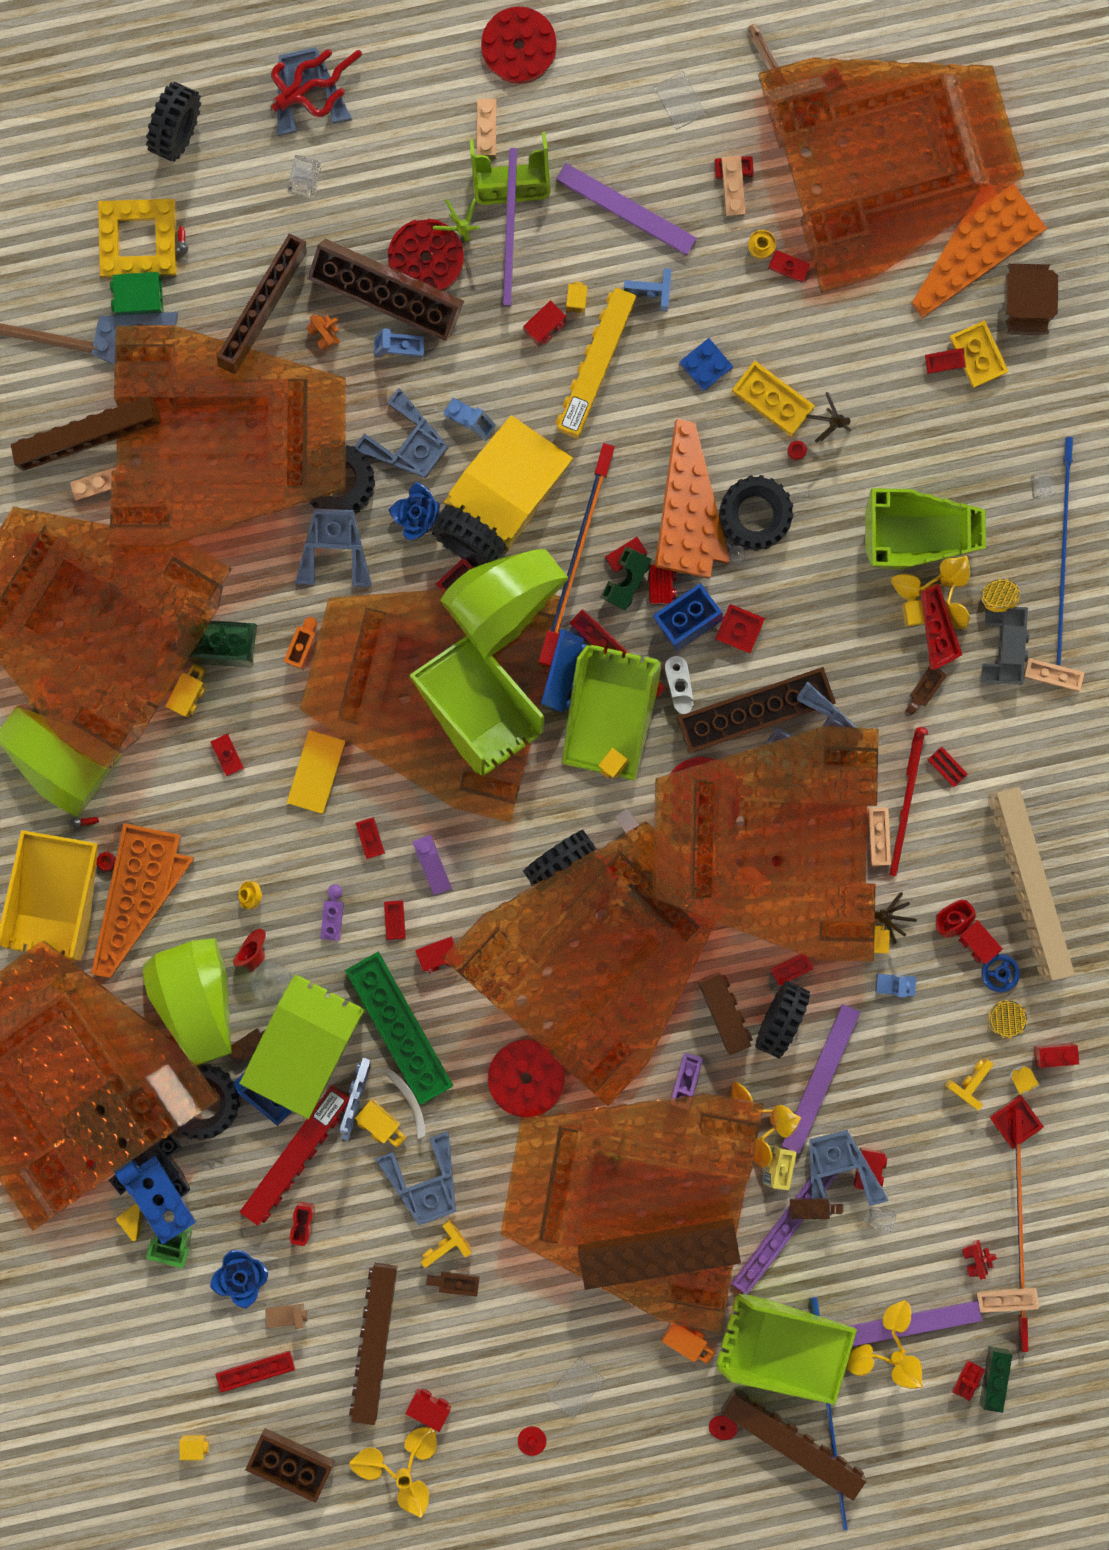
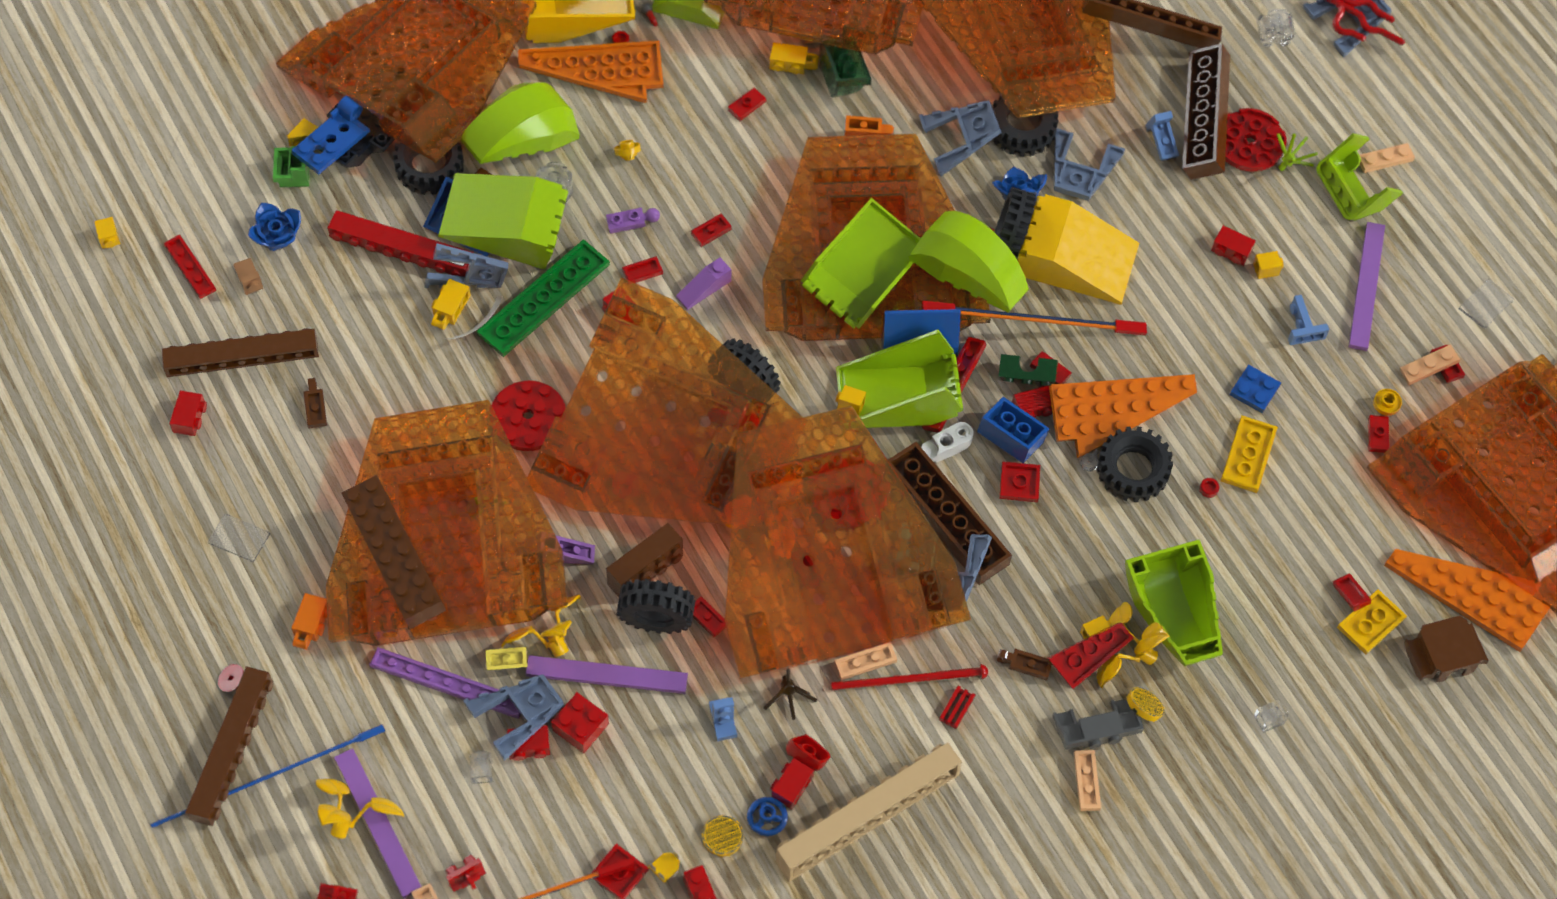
camera: 65 degrees right, 25 degrees down
red piece [233,929,266,972] -> none
reddish brown brick [245,1428,335,1503] -> none
yellow tile [287,730,346,814] -> none
red brick [289,1201,315,1246] -> none
orange hips [306,314,341,349] -> none
yellow plant [349,1427,437,1518] -> none
sand blue wing [375,1131,456,1225] -> none
yellow bracket [420,1218,472,1268] -> none
medium blue bracket [443,398,496,441] -> none
red plate [481,6,557,84] -> none
medium lavender tile [503,148,518,307] -> none
red piece [518,1426,547,1456] -> none
yellow brick [555,287,636,439] -> none
lime windscreen [716,1293,857,1405] -> none
reddish brown plate [790,1198,844,1219] -> none
dark brown plant [806,392,851,443] -> none
yellow brick [867,926,889,953] -> none
yellow bracket [944,1058,994,1111] -> none
blue piece [1057,437,1073,665] -> none
none -> red brick [551,692,609,754]

